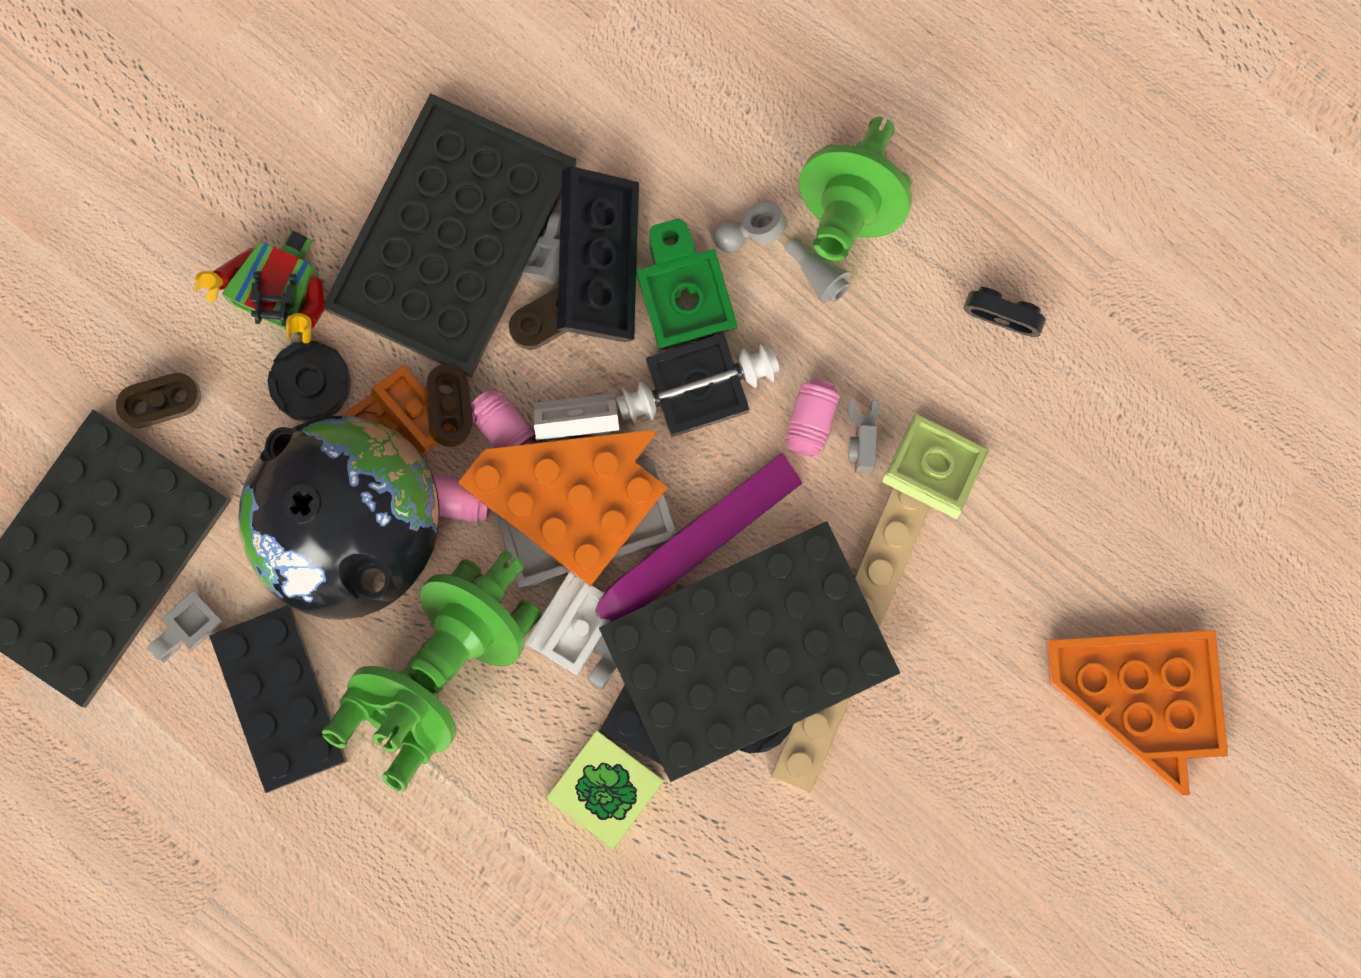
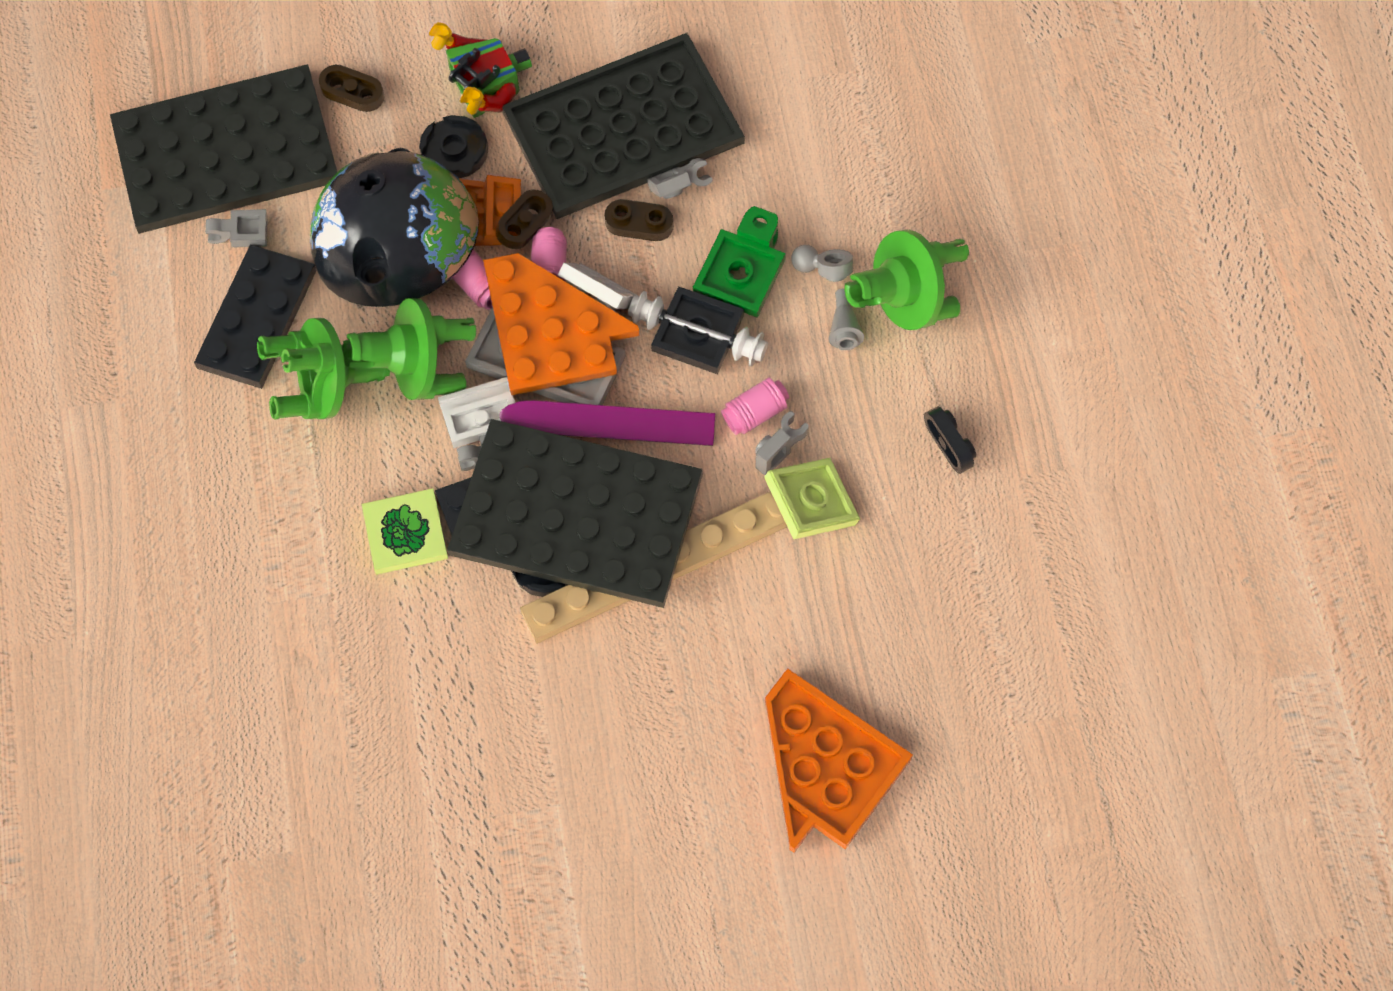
camera: 45 degrees right, 15 degrees down
black plate [557,166,639,342] -> none

